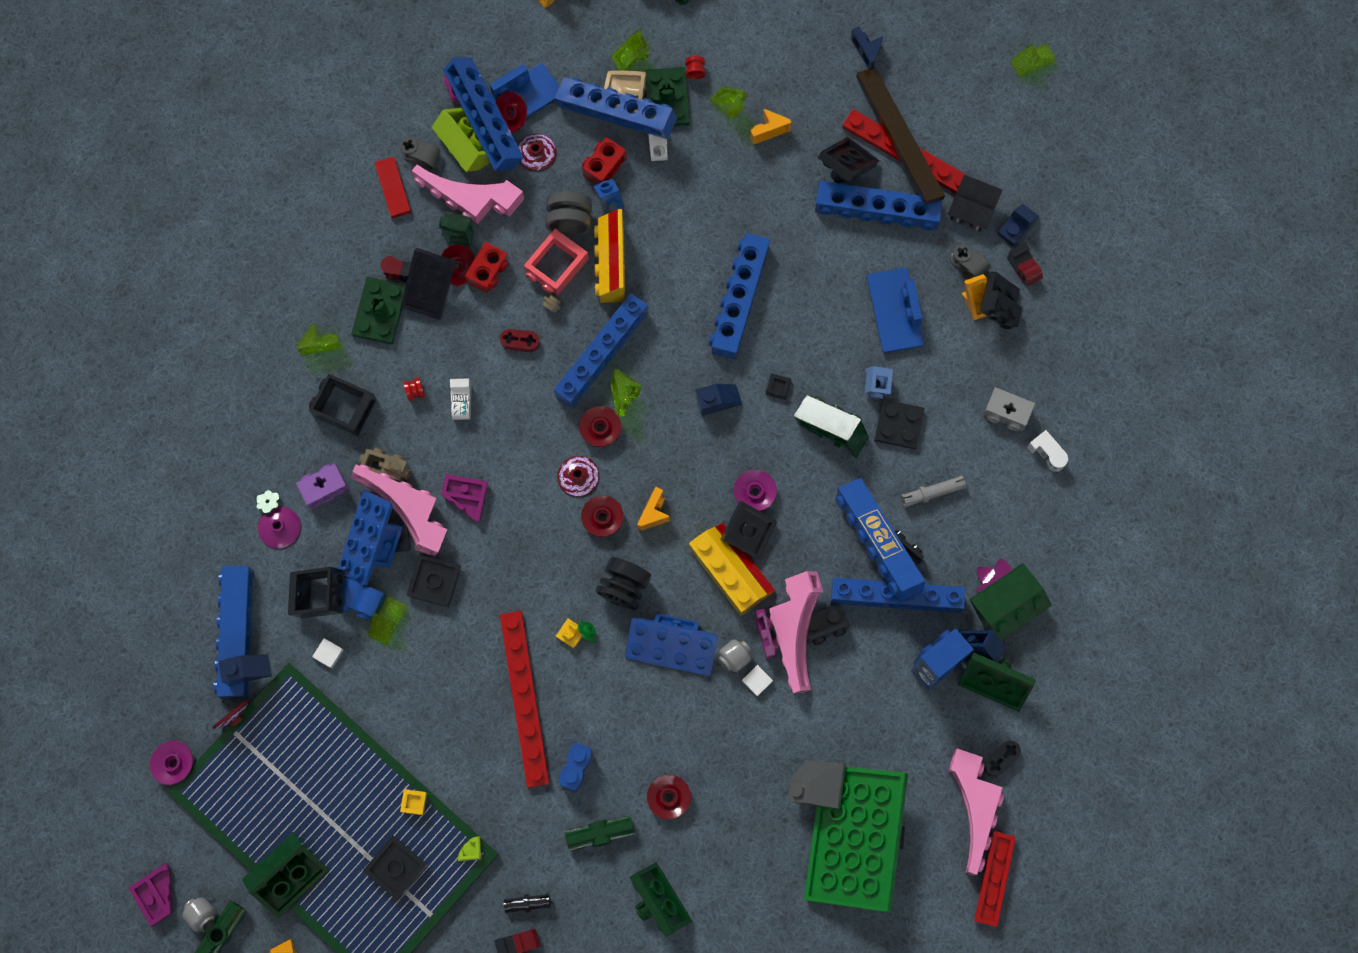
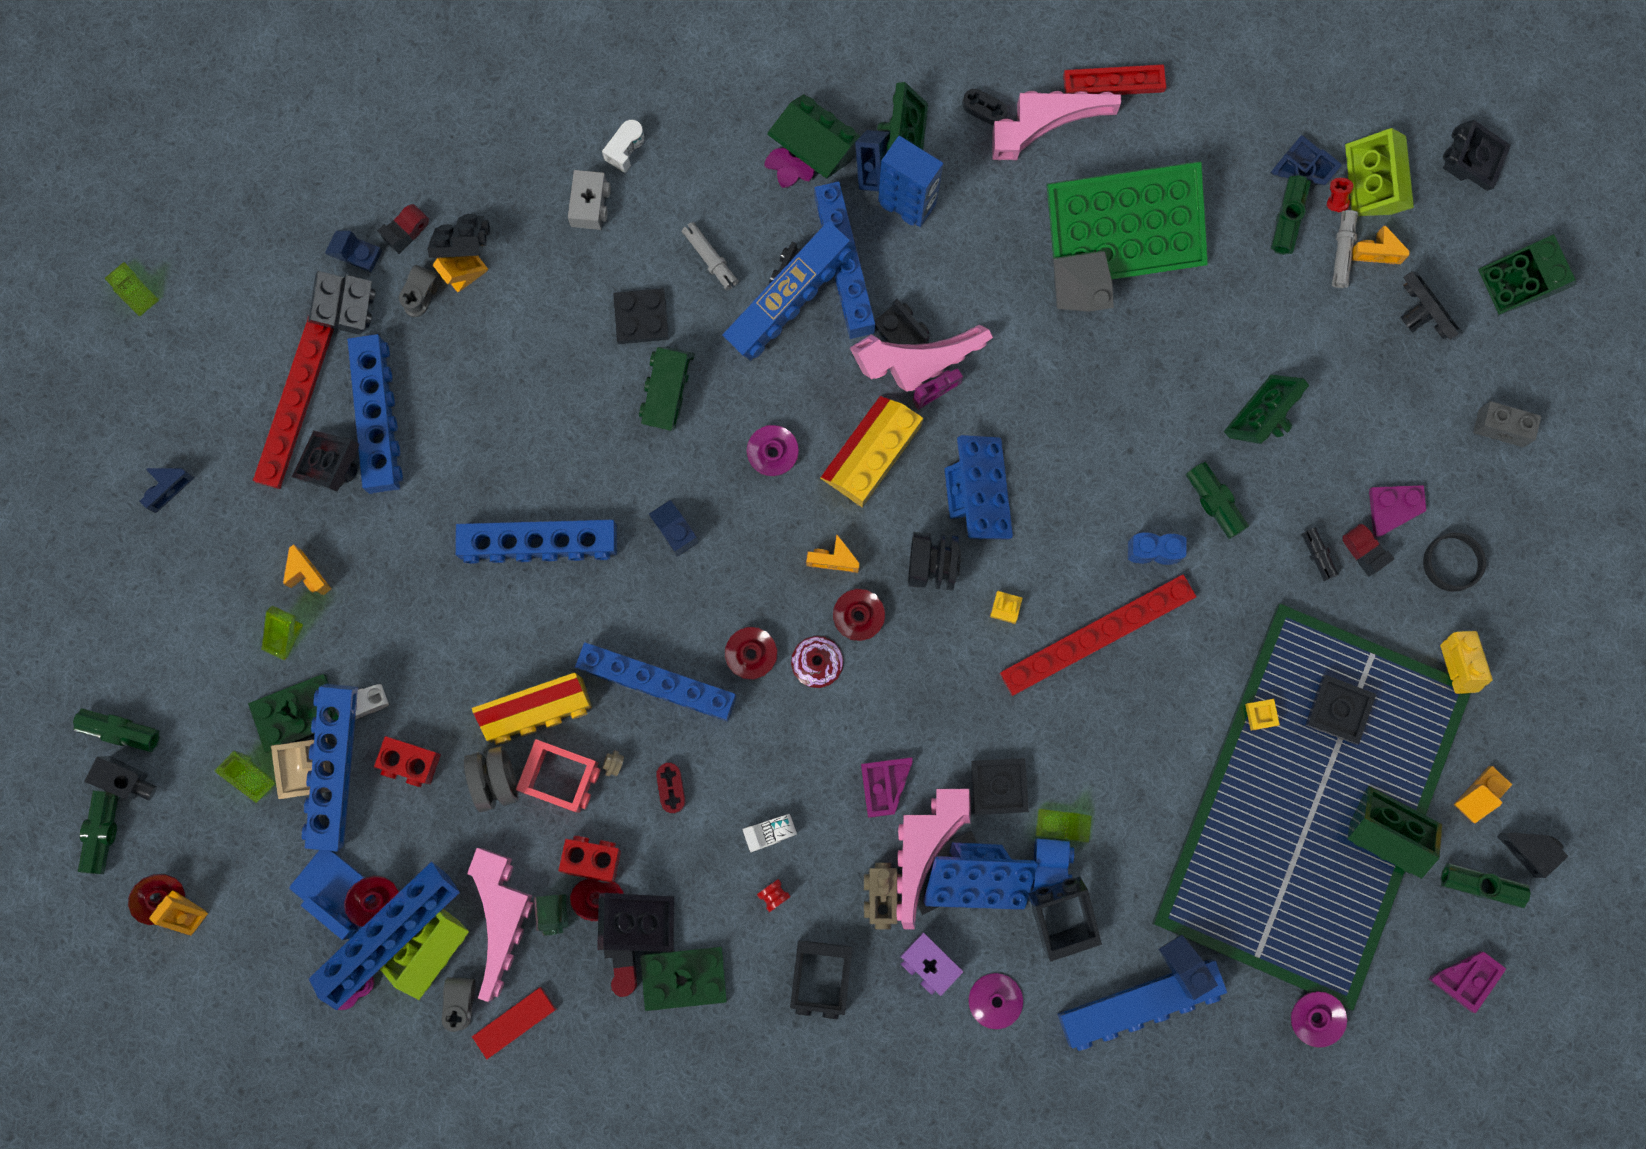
camera: 110 degrees left, 5 degrees up
light grey head [182,898,217,932] -> none
dark red dish [212,699,249,729] -> none
plant [256,491,280,514] -> none
clear neon green slope [296,323,343,355] -> none
white tile [312,638,344,668] -> none
lime tile [458,836,482,861] -> none
dish [518,134,556,171] -> none
green plant [578,620,596,643] -> none
blue bracket [594,179,624,215] -> none
clear neon green slope [610,369,642,416] -> none
dark red dish [647,775,691,820] -> none
red wheel [685,56,706,80] -> none
light grey head [718,639,751,672] -> none
black plate [720,501,777,560] -> none
white tile [742,665,773,697] -> none
black tile [765,373,791,400] -> none
dark brown tile [856,68,945,205] -> none
medium blue brick [865,366,893,399] -> none
blue bracket [867,268,924,353] -> none

